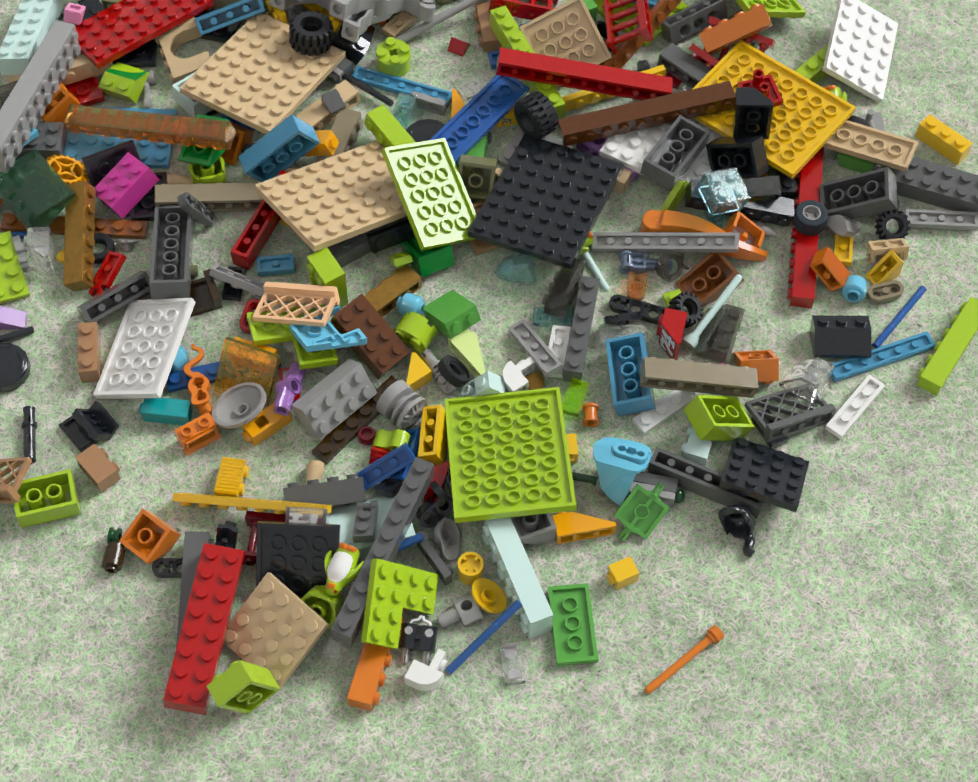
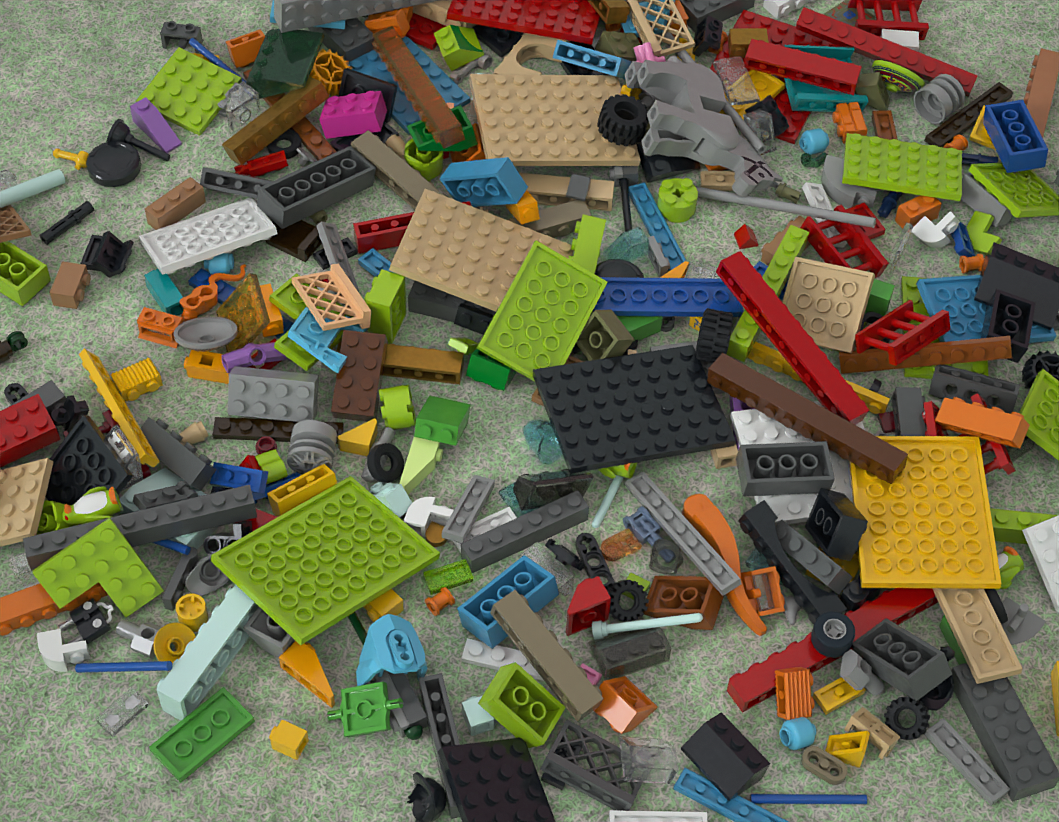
camera: 50 degrees right, 5 degrees down
orange slope [119,508,181,564] -> none
dark grey beam [177,192,216,227] -> none
medium azure head [396,293,426,316] -> none
lime tile [660,181,689,211] -> none
clear light blue brick [697,167,750,216] -> none
black slope [733,87,773,139] -> none
red plate [737,69,783,107] -> none

